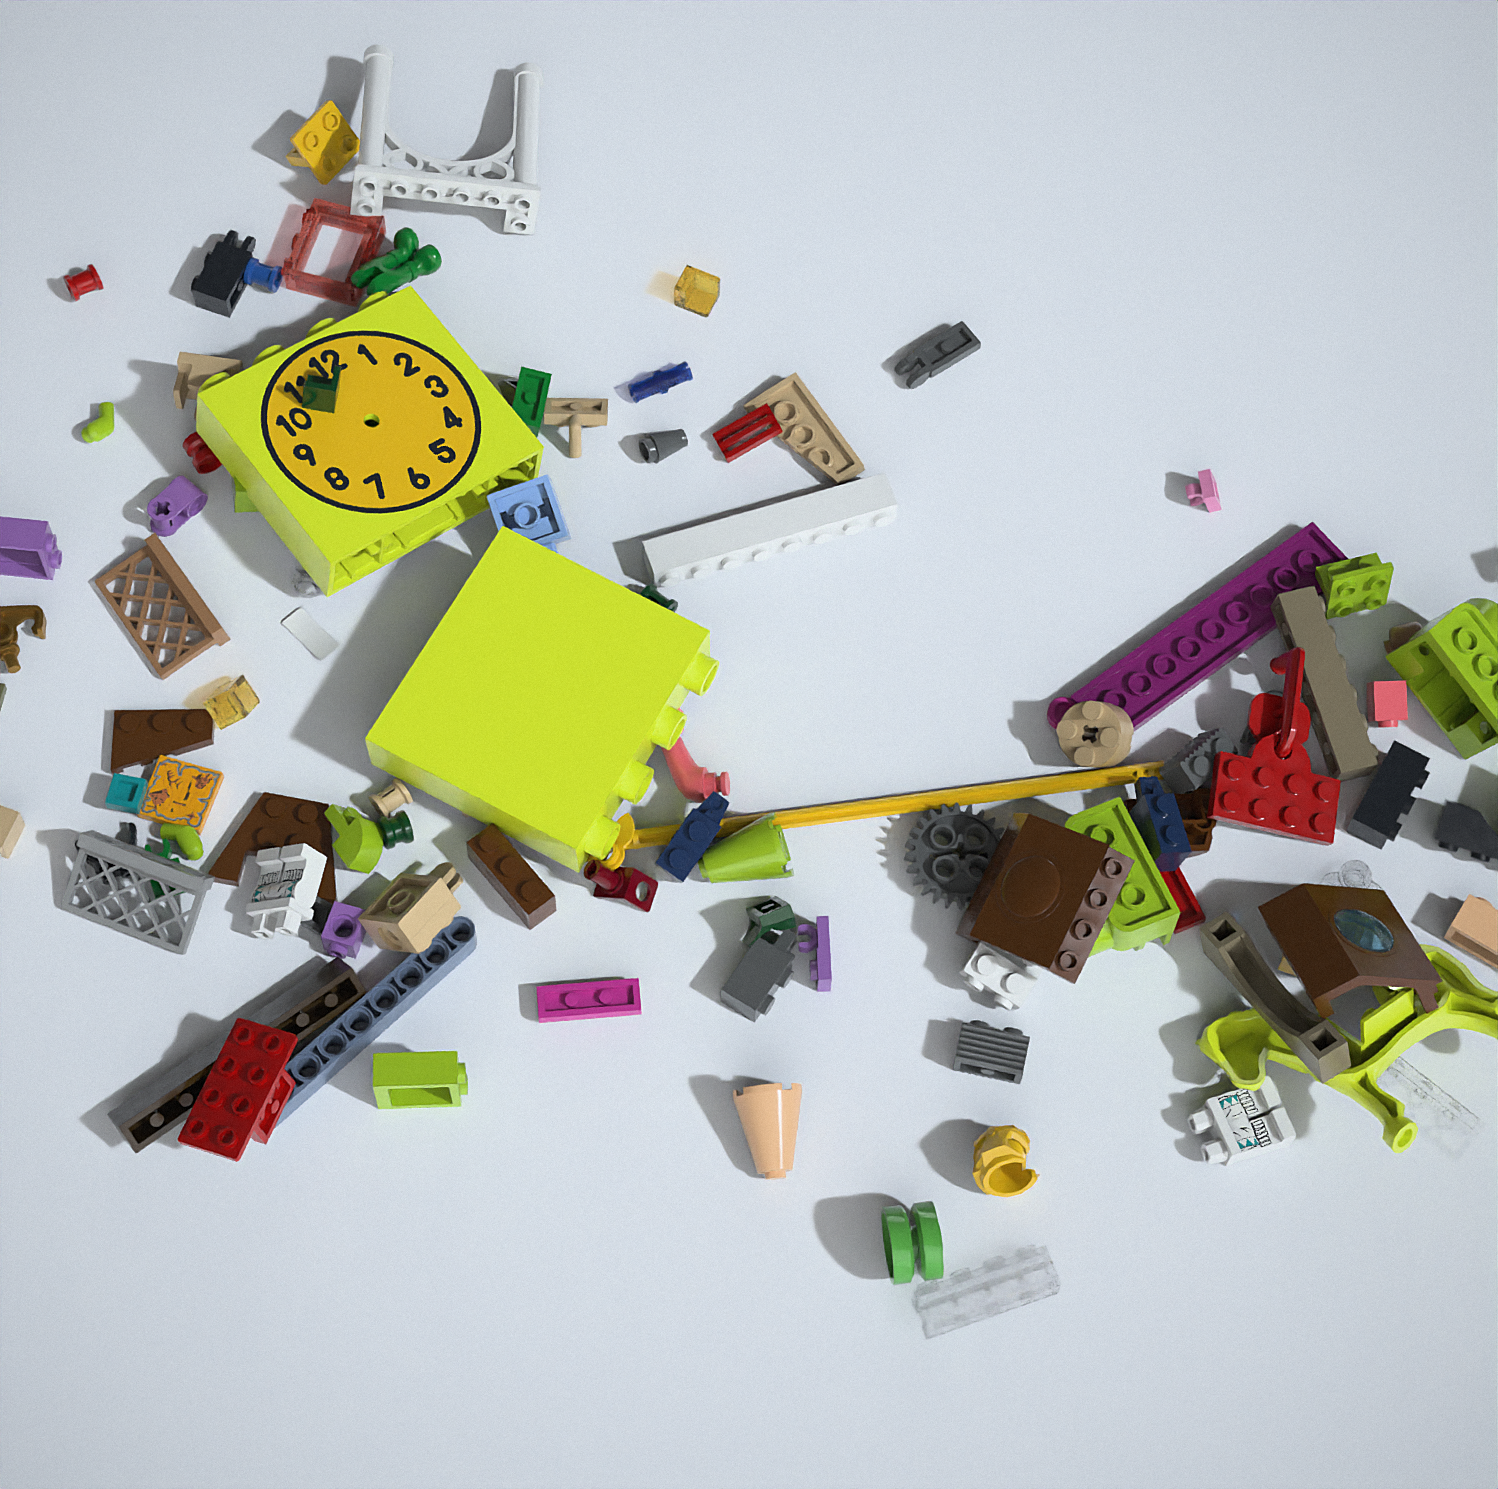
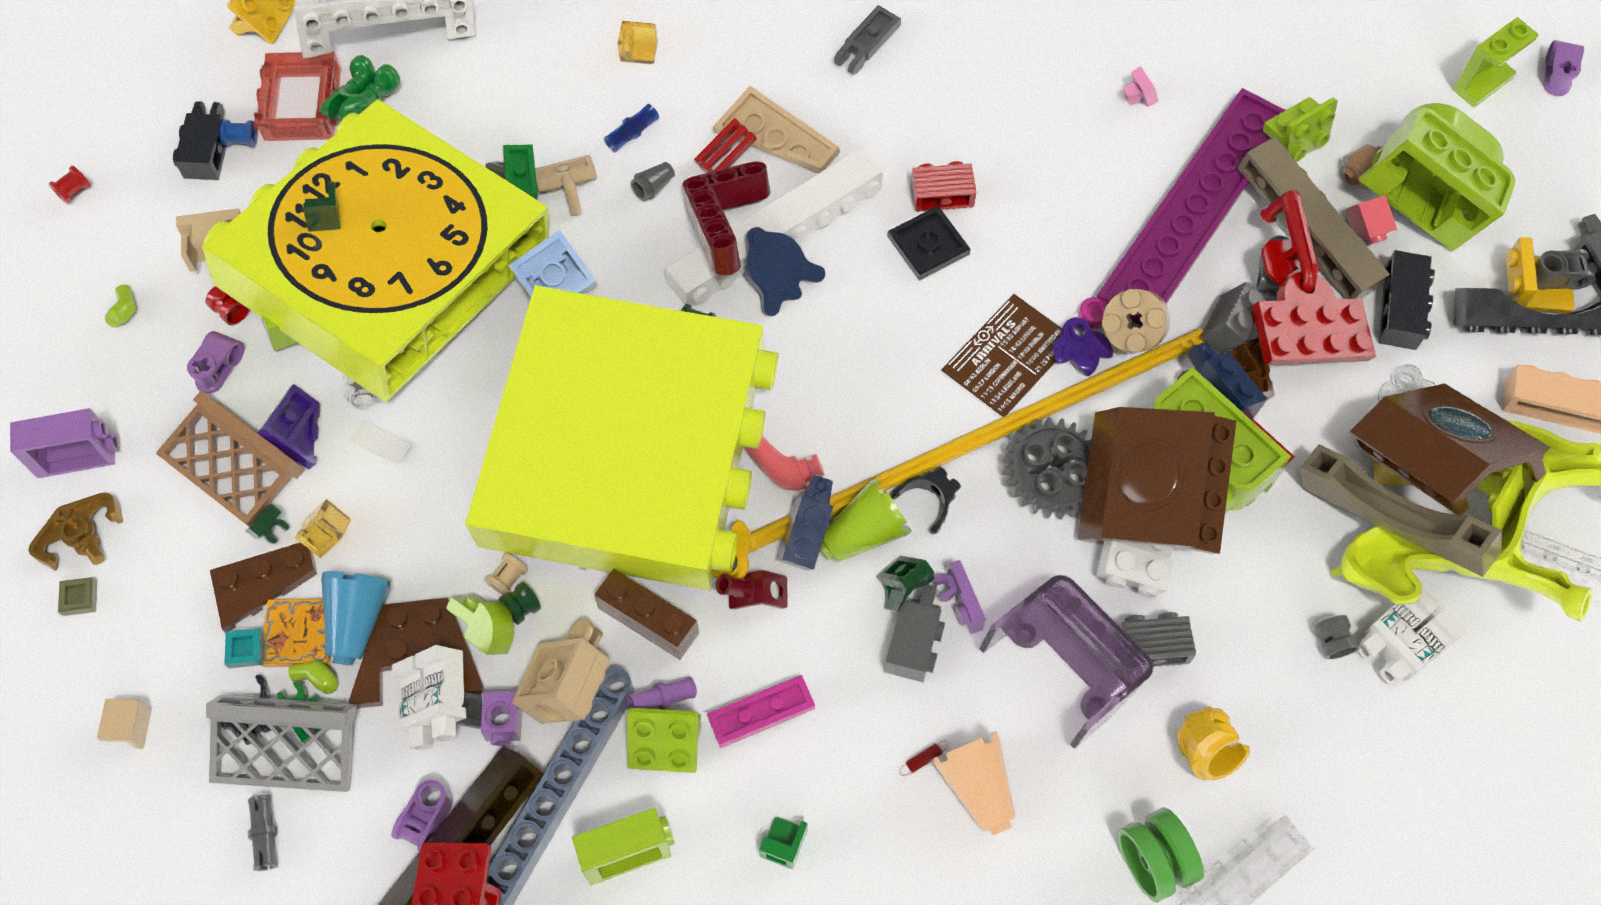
camera: 15 degrees left, 0 degrees up
none -> dark green tile [245,503,289,544]
none -> dark grey pin [247,795,278,871]
none -> dark purple wing [257,384,320,470]
none -> dark azure cone [321,571,390,666]
none -> medium lavender piece [391,779,453,852]
none -> medium lavender pin [625,676,697,710]
none -> lime bracket [627,708,701,773]
none -> dark red beam [682,161,771,276]
none -> dark blue tile [744,227,826,317]
none -> green panel [759,817,808,870]
none -> black tile [887,205,971,281]
none -> black helmet [891,466,961,535]
none -> red piece [899,740,948,776]
none -> brick [911,161,977,212]
none -> reddish brown sticker [941,294,1062,417]
none -> clear purple windscreen [979,575,1153,749]
none -> dark purple plate [1053,317,1113,376]
none -> dark grey wheel [1315,615,1360,659]

